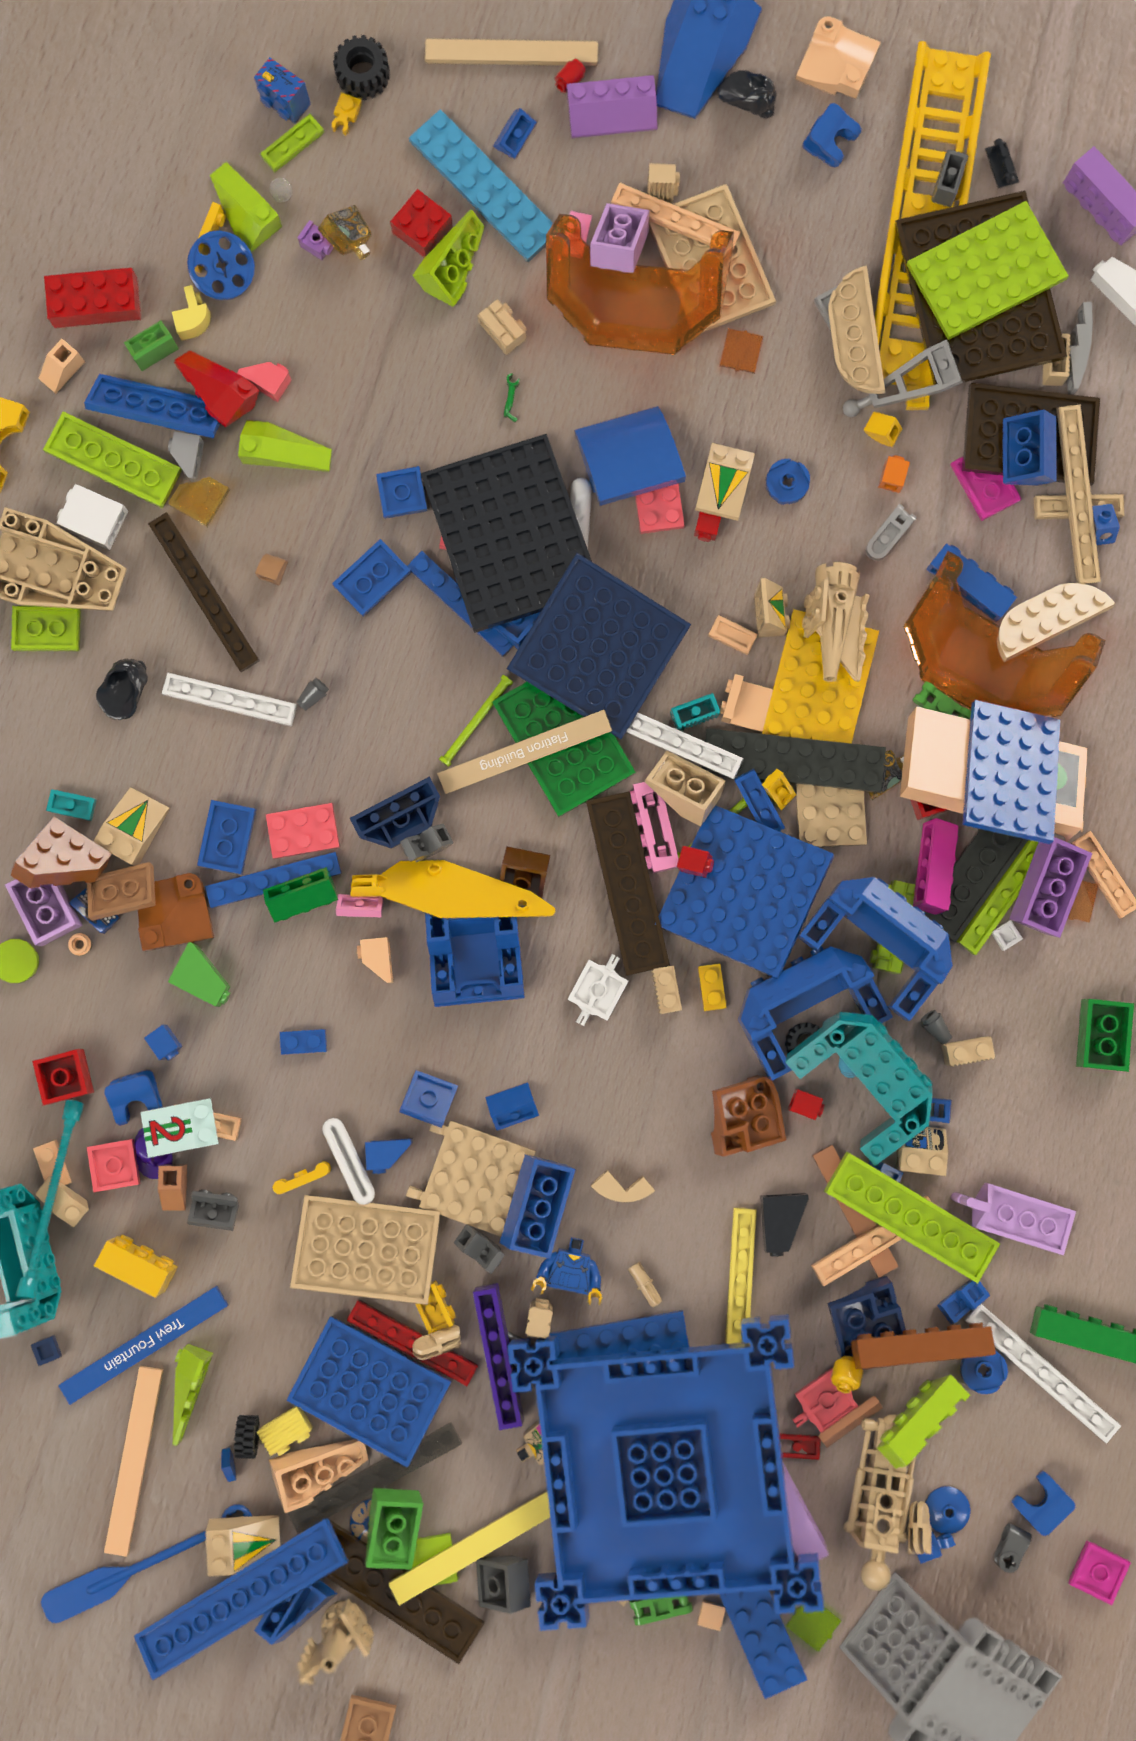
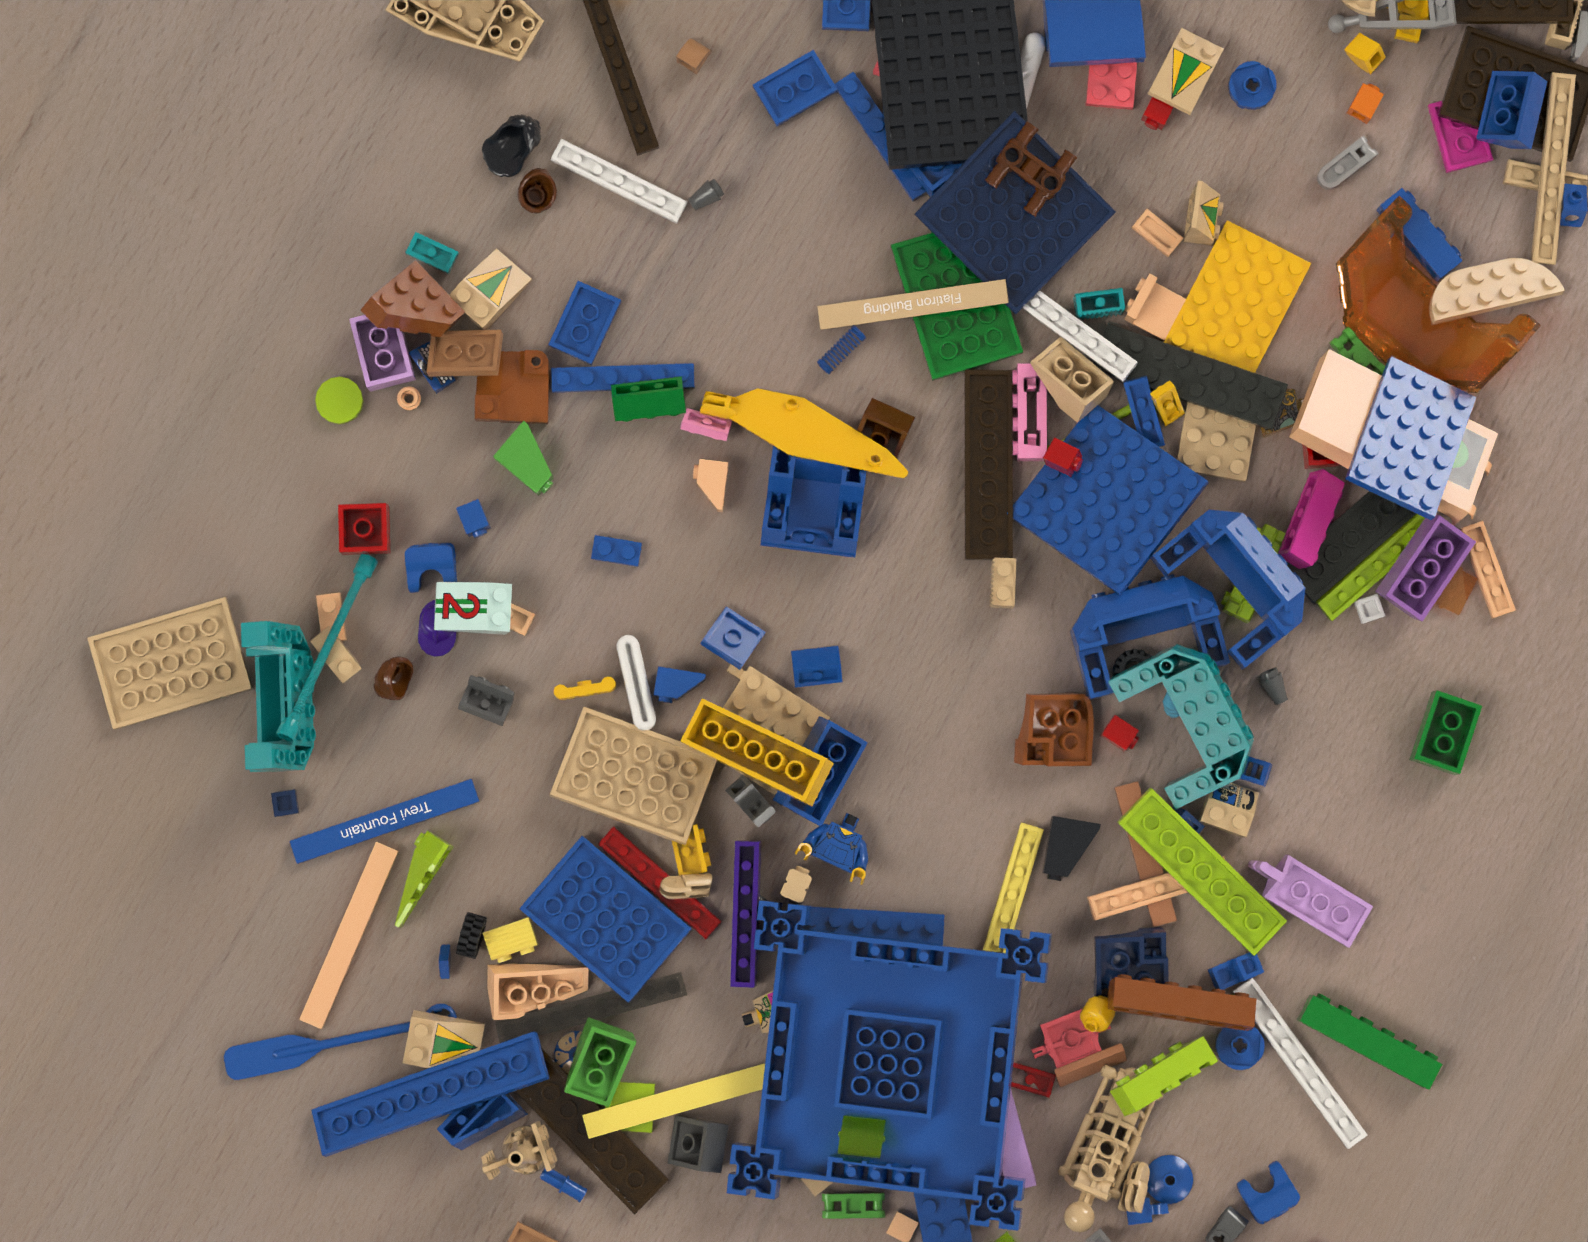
camera: 15 degrees right, 0 degrees up
lime tile [11,606,81,651] -> none
coral plate [87,1139,141,1192] -> none
yellow brick [94,1235,178,1298] -> none
nougat slope [158,1164,187,1211] -> none
coral plate [266,803,340,859] -> none
dark blue wedge [350,776,440,849] -> none
dark grey brick [400,824,453,862] -> none
lime bar [439,675,513,767] -> none
white plate [568,954,628,1026] -> none
tan brick [590,1169,655,1202] -> none
tan axle [628,1262,662,1307] -> none
yellow plate [698,964,727,1011] -> none
tan piece [802,562,870,682] -> none
tan brick [941,1037,995,1067] -> none
none -> reddish brown hair [373,656,413,700]
none -> reddish brown hair [518,168,557,214]
none -> blue axle [540,1168,587,1203]
none -> yellow brick [681,698,834,807]
none -> blue piece [817,325,866,374]
none -> clear neon green piece [838,1115,886,1158]
none -> reddish brown piece [984,121,1077,217]

